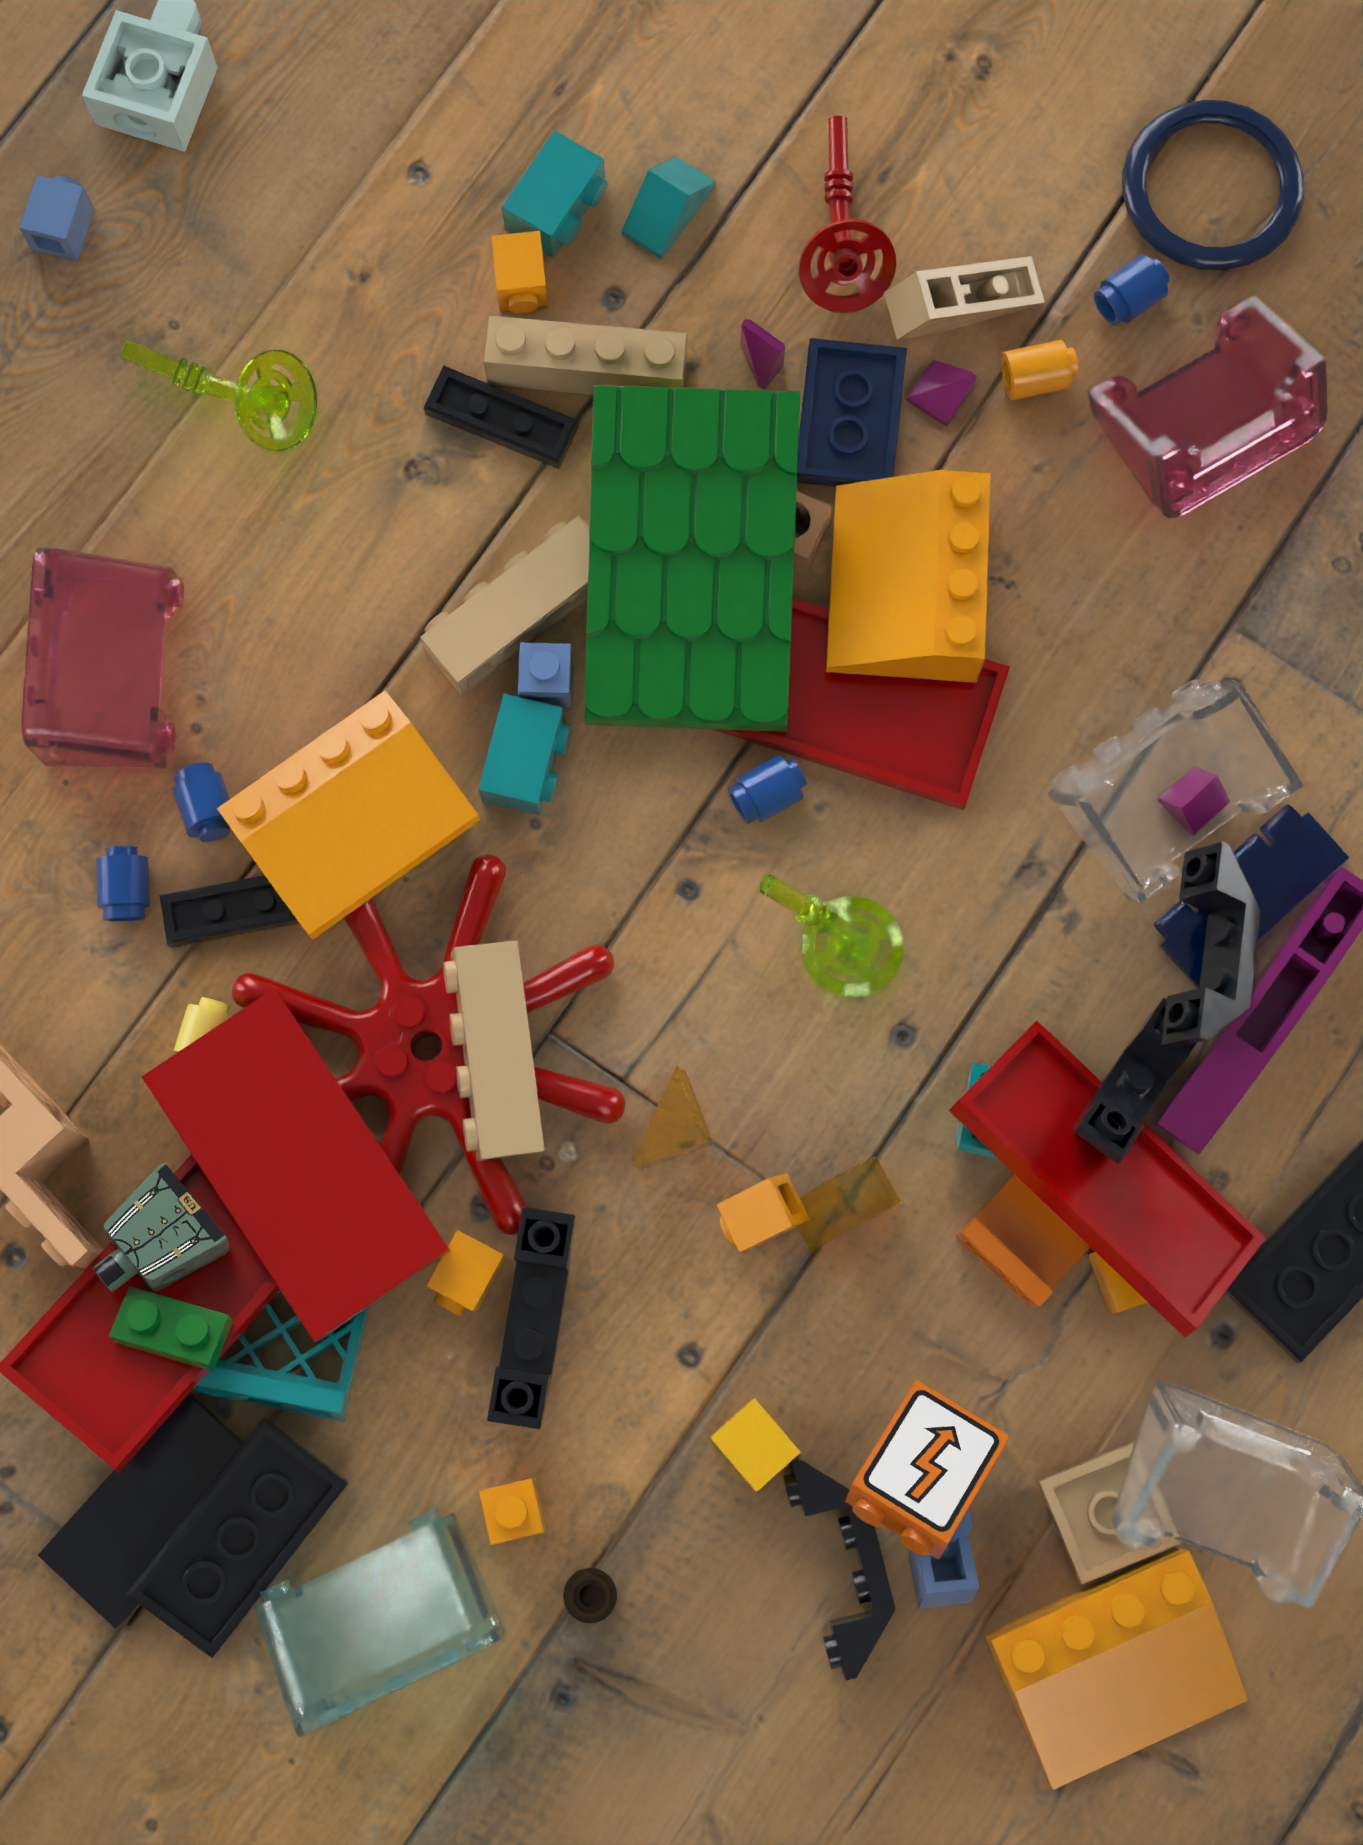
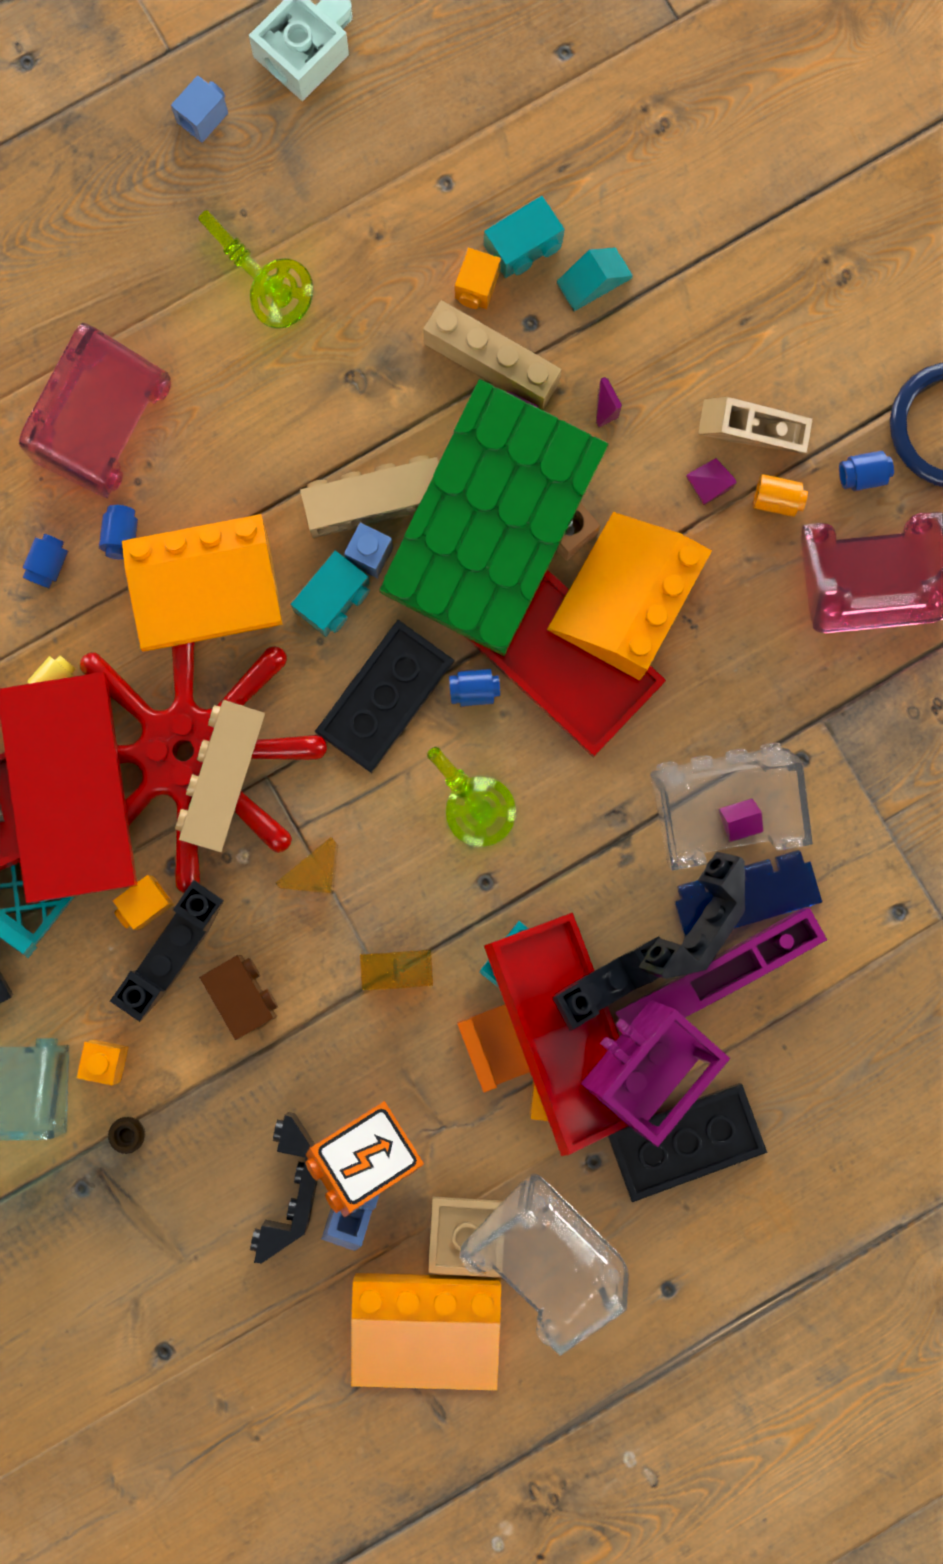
camera: 20 degrees right, 5 degrees up
black tile [159,875,299,948] -> none
black tile [423,365,579,469] -> none
yellow piece [710,1398,801,1492] -> none
light orange brick [717,1173,810,1253] -> none
dark blue tile [797,338,907,487] -> none
red dish [799,115,897,313] -> none
none -> reddish brown brick [199,955,278,1040]
none -> black tile [314,620,455,774]
none -> magenta piece [581,1000,730,1147]

